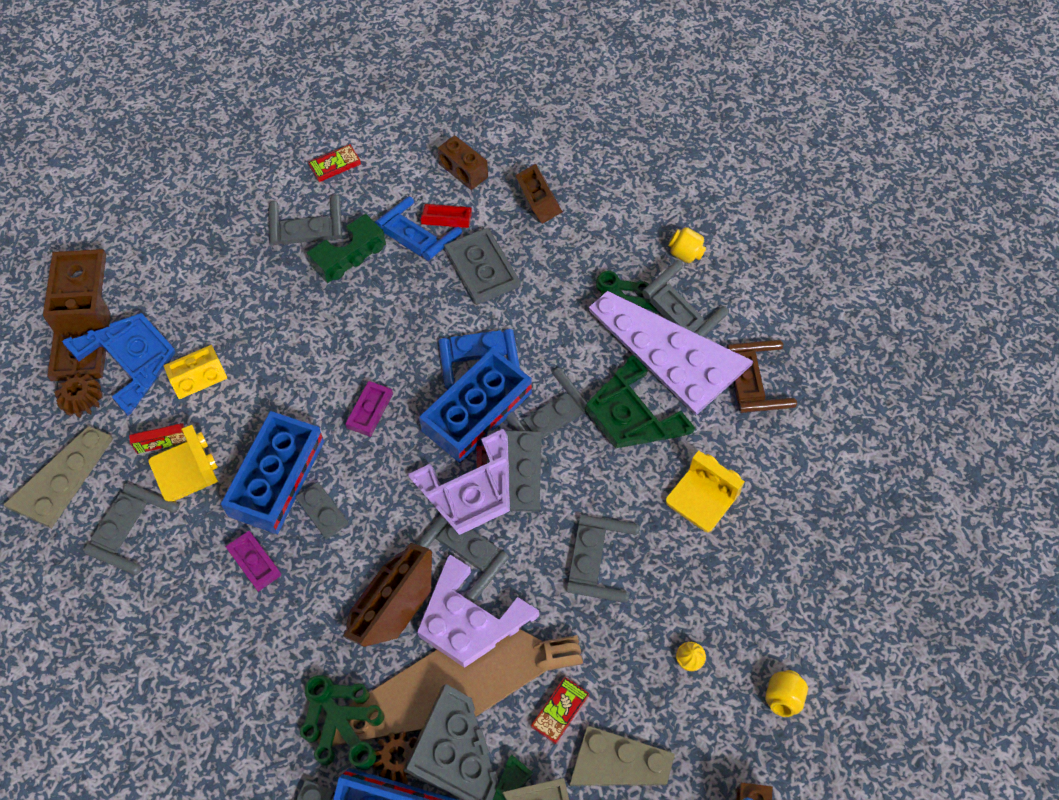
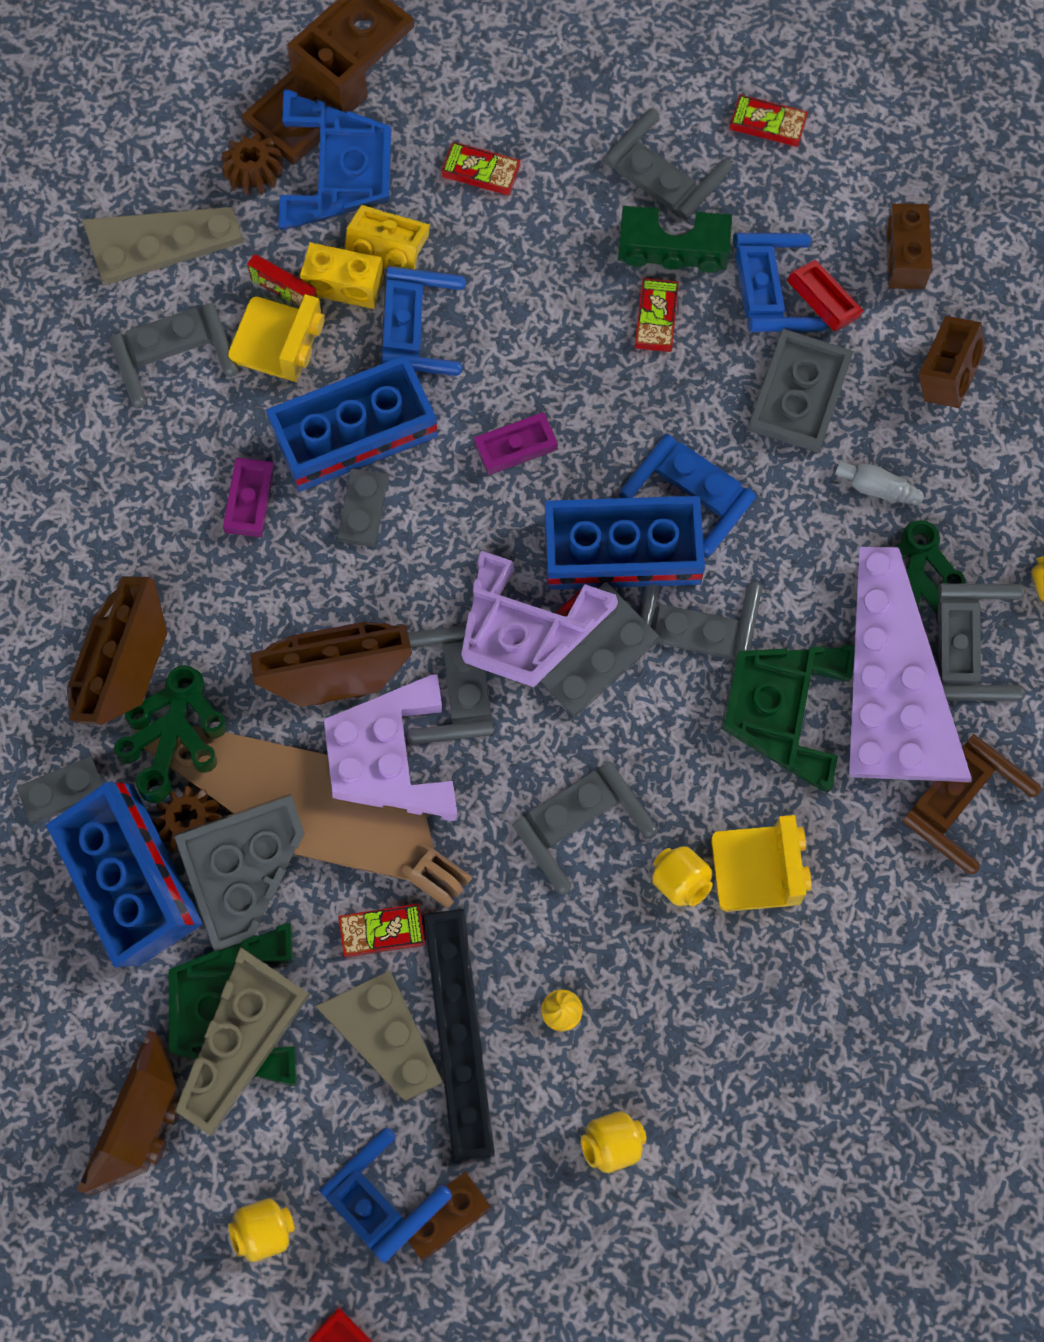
camera: 45 degrees right, 10 degrees up
none -> reddish brown wedge [67,576,168,725]
none -> yellow brick [300,242,384,309]
none -> blue plate [380,266,466,376]
none -> black tile [424,909,495,1162]
none -> tile [441,141,521,196]
none -> tile [635,278,679,352]
none -> yellow head [652,846,713,906]
none -> light grey piece [835,461,924,505]

